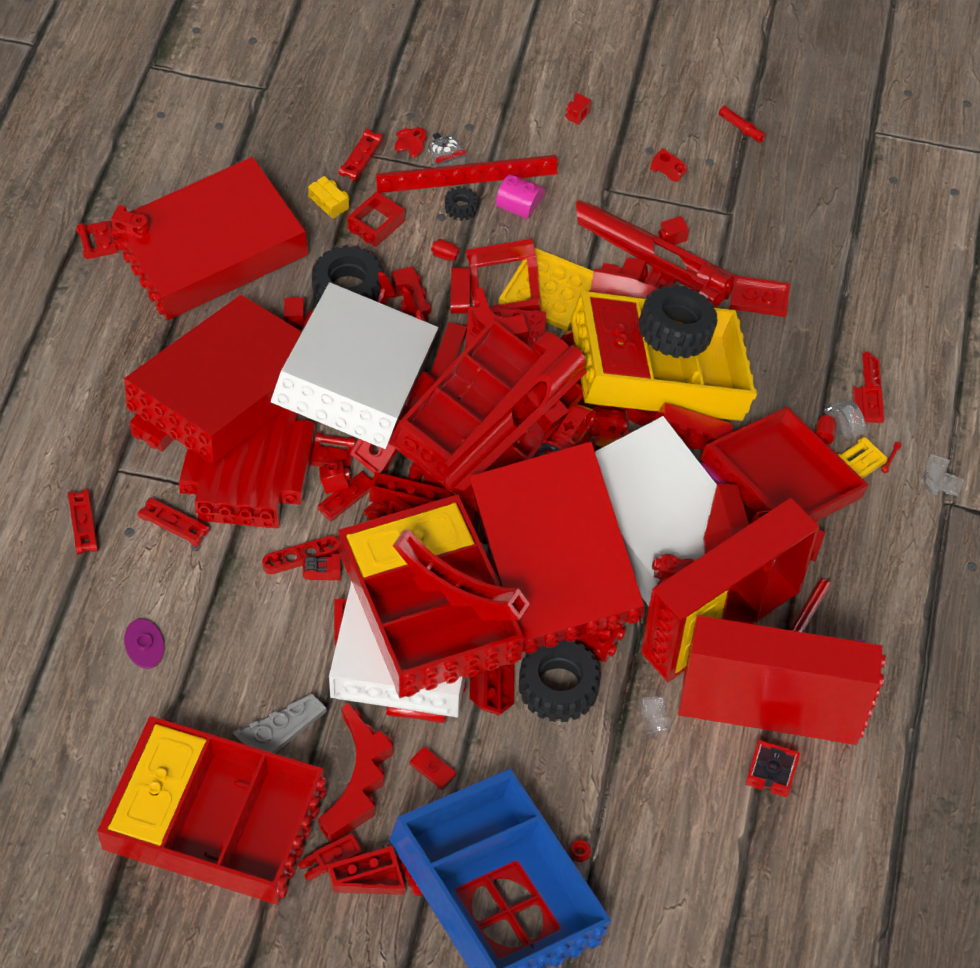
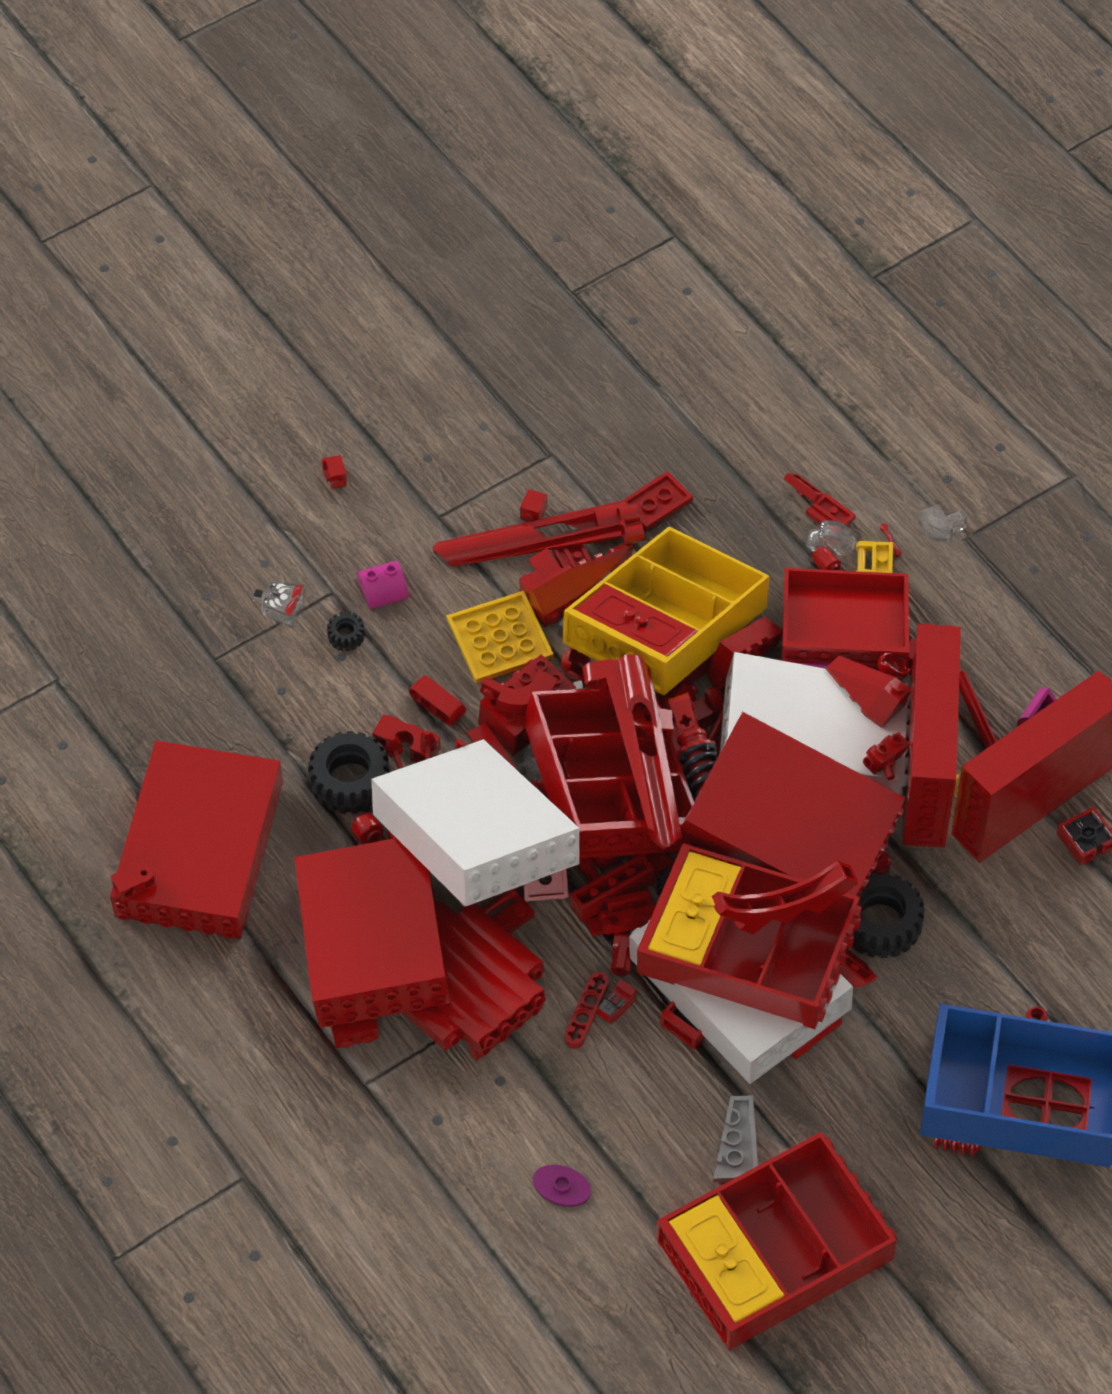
camera: 45 degrees left, 0 degrees up
red plate [68,489,98,555] -> none
red plate [76,220,118,259] -> none
red plate [137,498,210,547] -> none
red brick [284,297,304,328] -> none
red hinge [298,833,363,881] -> none
yellow brick [308,176,349,219] -> none
red tile [317,471,372,522] -> none
red arch [318,703,394,844] -> none
red brick [319,461,351,494] -> none
red wedge [327,846,406,895] -> none
red plate [338,128,384,181] -> none
red window [347,191,405,248] -> none
red plate [375,155,557,193] -> none
red plate [395,127,427,158] -> none
red plate [409,747,457,790] -> none
red brick [431,238,460,262] -> none
red piece [466,238,542,311] -> none
black tyre [638,285,718,358] -> none
clear brick [638,695,672,735] -> none
red leg [650,148,688,182] -> none
red pin [718,105,766,143] -> none

